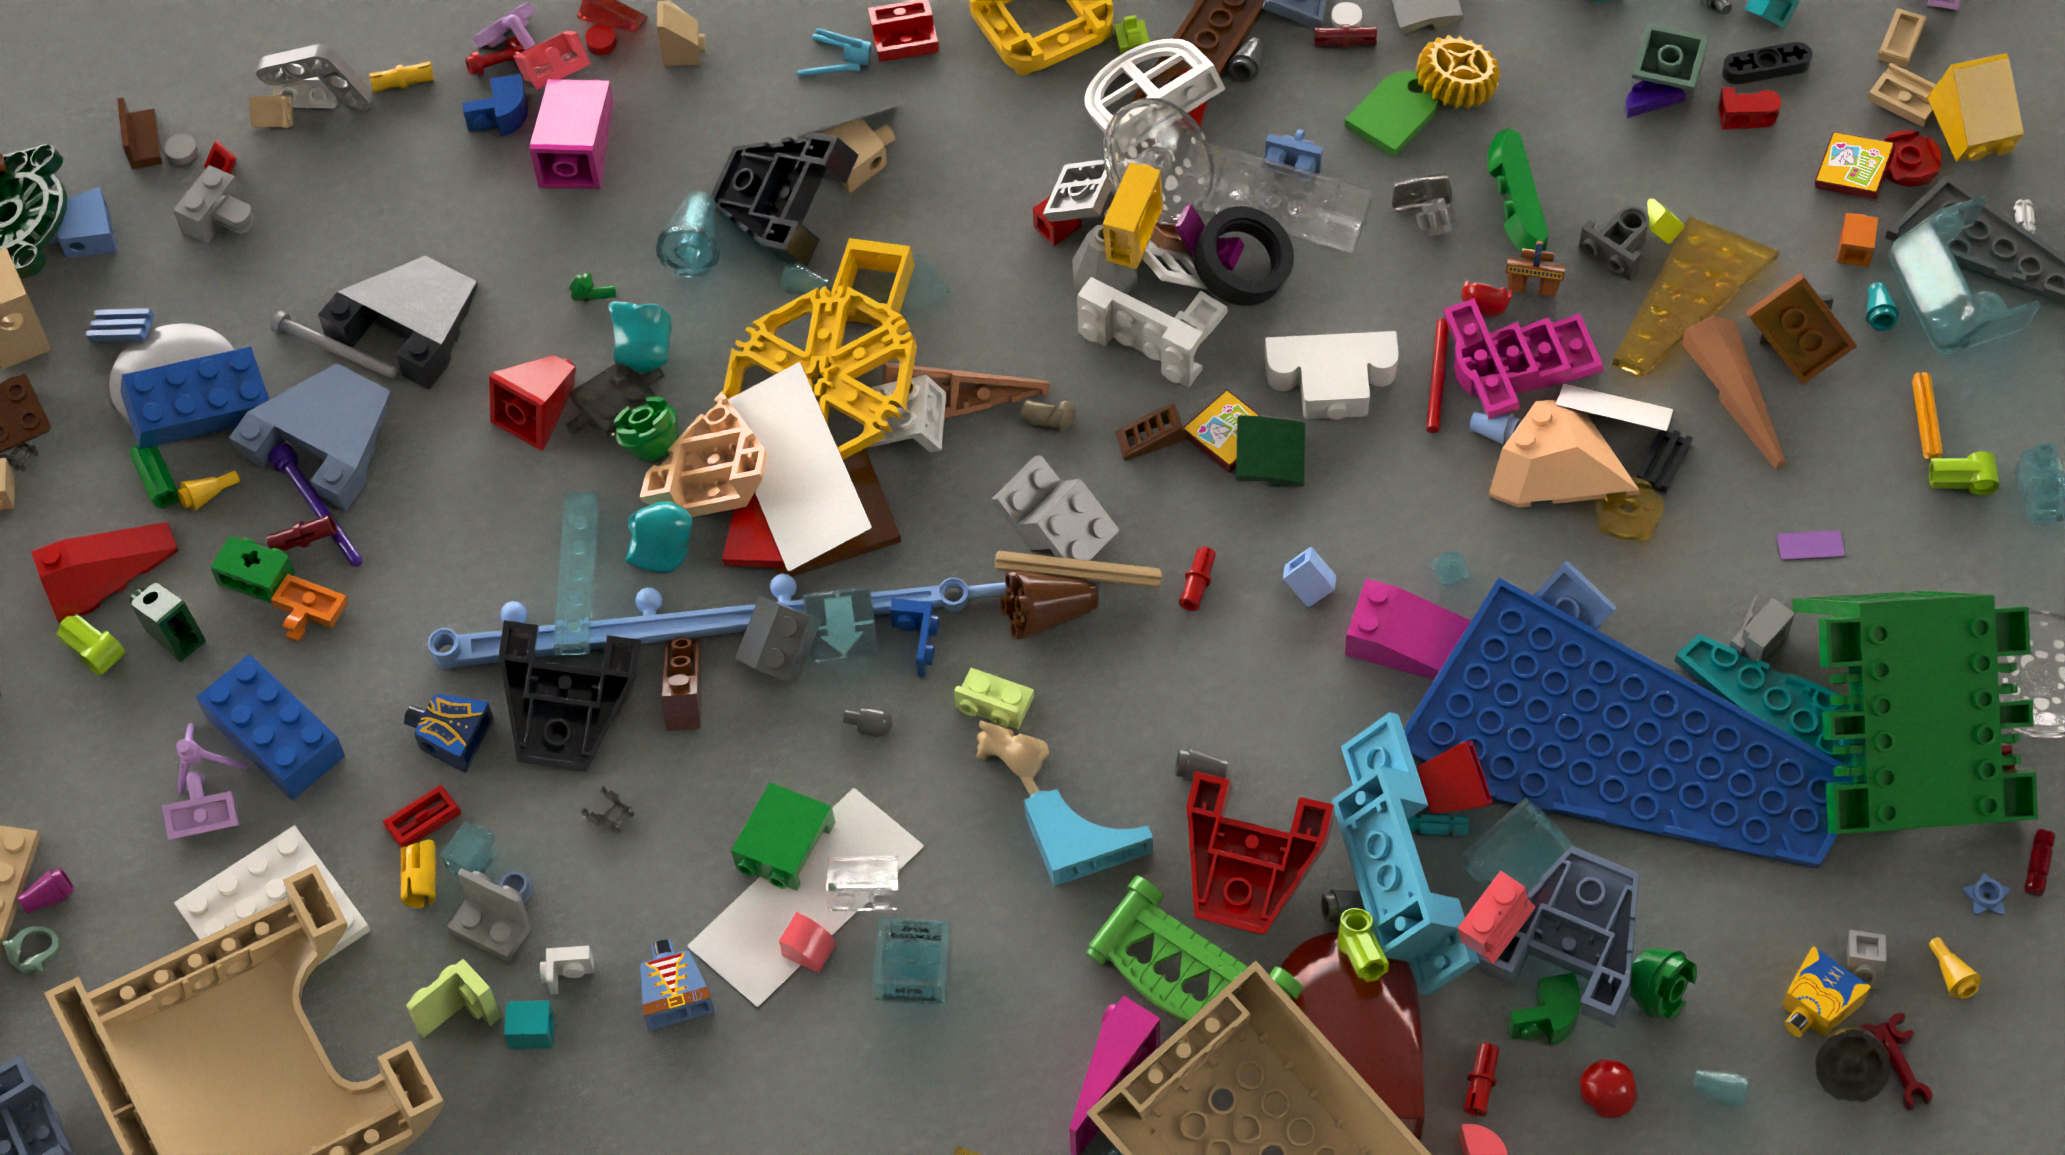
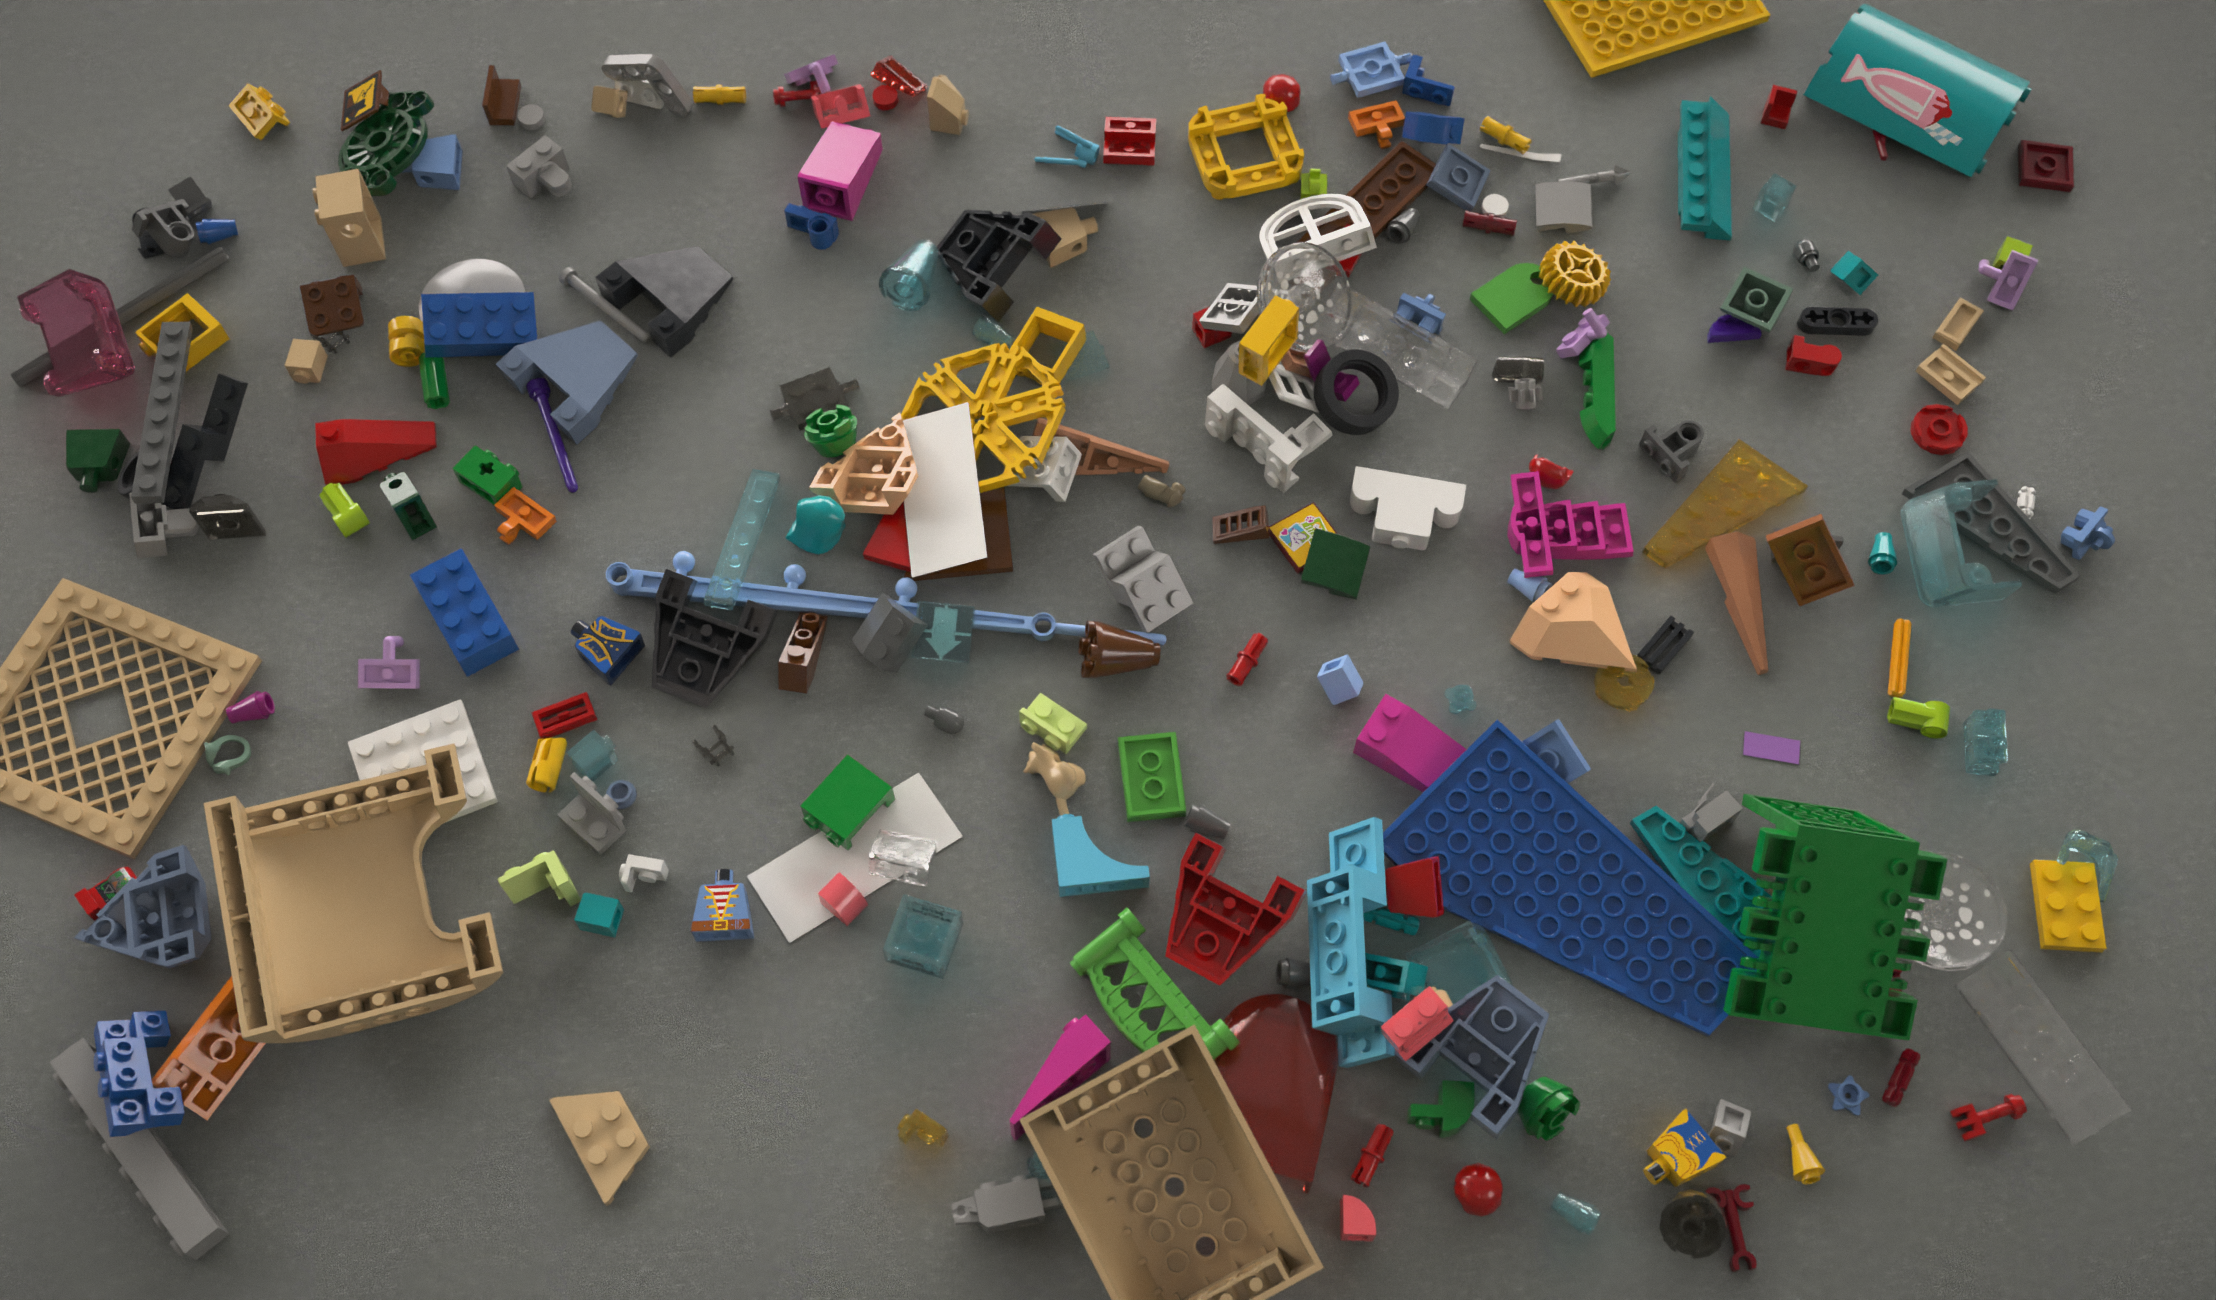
camera: 10 degrees right, 5 degrees up
medium blue tile [85,308,155,342] -> none
lavender plant [176,723,248,793] -> none
yellow cone [177,470,240,512] -> none
red slope [204,141,237,174] -> none
dark red pin [267,514,337,551] -> none
blue brick [462,74,528,136] -> none
red slope [489,355,576,451] -> none
green plate [569,272,616,302] -> none
teal piece [608,301,673,373] -> none
blue bracket [890,598,939,677] -> none
tan axle [994,551,1162,588] -> none
lime piece [1337,908,1389,982] -> none
red bar [1426,318,1449,434] -> none
dark orange hips [1505,241,1566,296] -> none
white sticker [1556,384,1673,431] -> none
neon yellow slope [1647,198,1685,244] -> none
tile [1815,131,1896,200] -> none
orange brick [1837,213,1878,268] -> none
yellow slope [1927,53,2024,162] -> none
none -> yellow wheel [388,316,425,367]
none -> blue plate [784,203,839,250]
none -> bright green tile [1118,732,1186,822]
none -> teal brick [1365,953,1428,1001]
none -> lavender plate [1556,308,1610,358]

